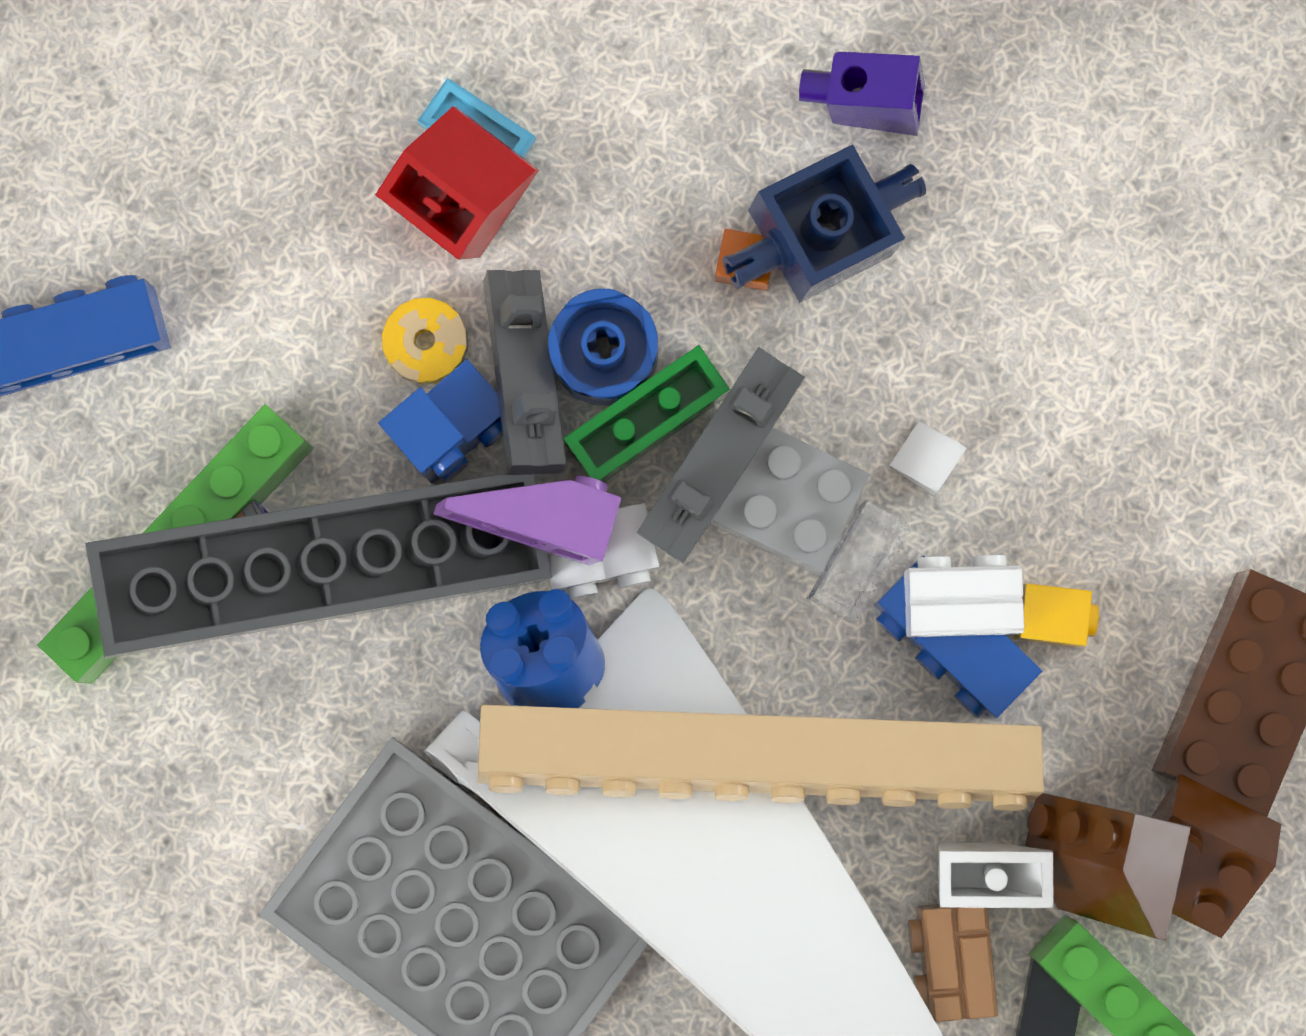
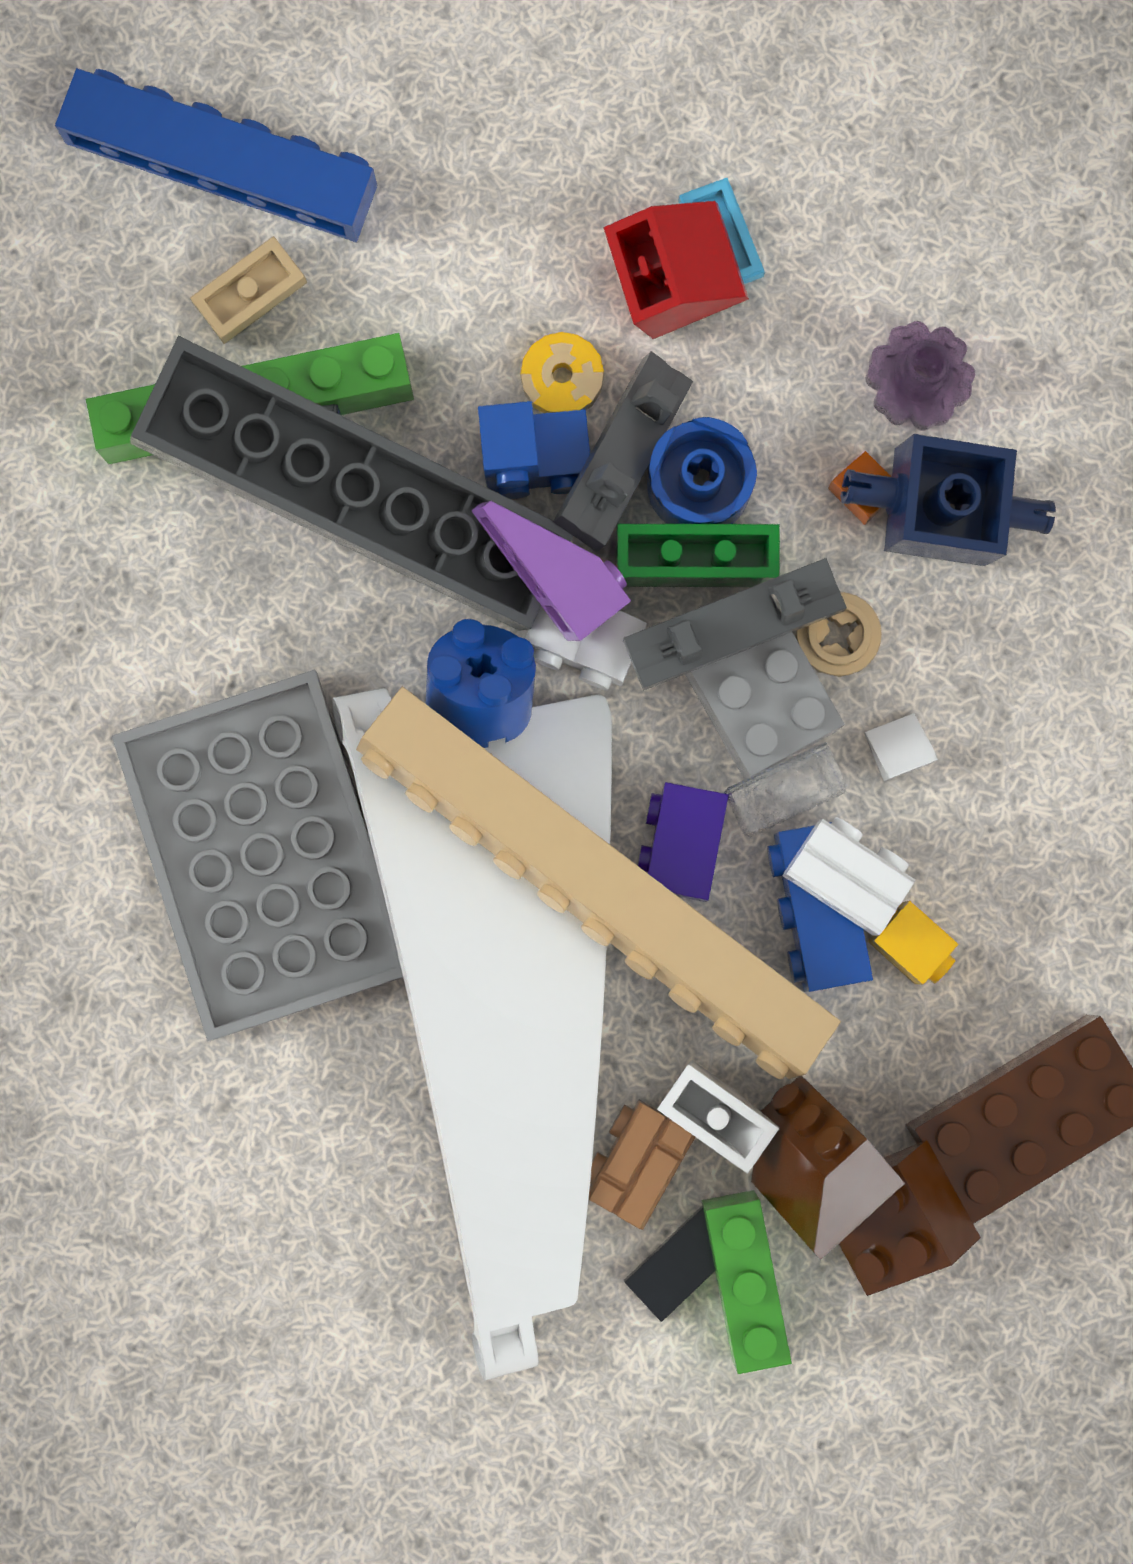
camera: 30 degrees right, 0 degrees up
dark purple torso [799,52,925,136] -> none
none -> tan plate [190,236,307,344]
none -> dark purple brick [637,782,729,902]
none -> tan gear [796,592,882,677]
none -> clear purple plant [865,321,975,431]

